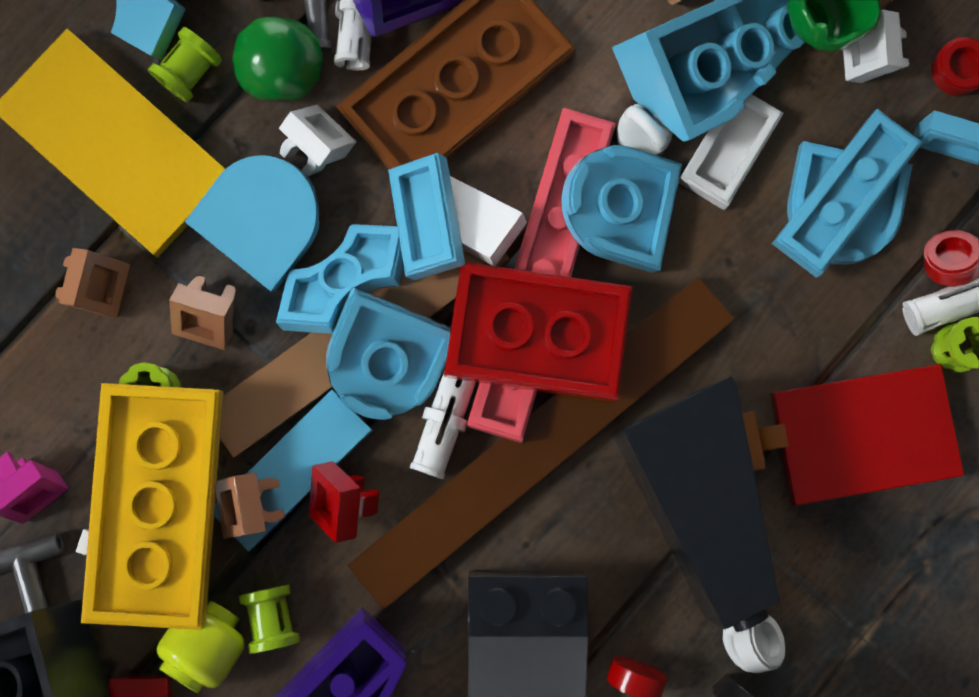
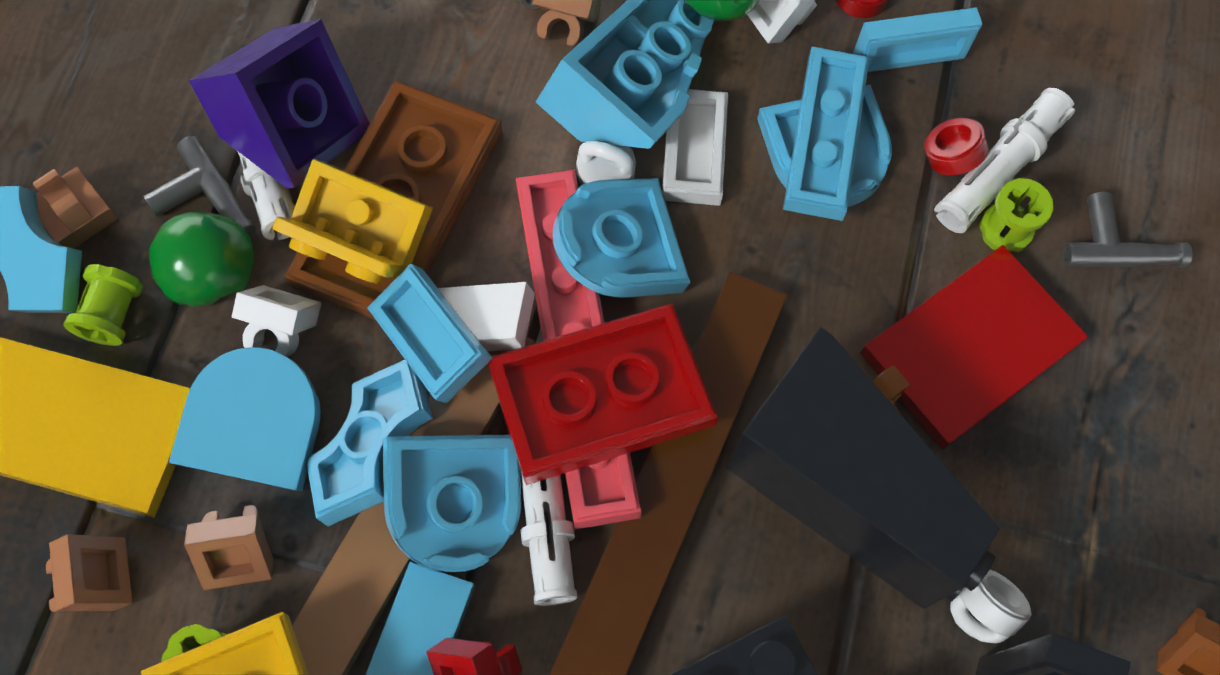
camera: 30 degrees left, 15 degrees down
none -> yellow bracket [272,159,433,284]

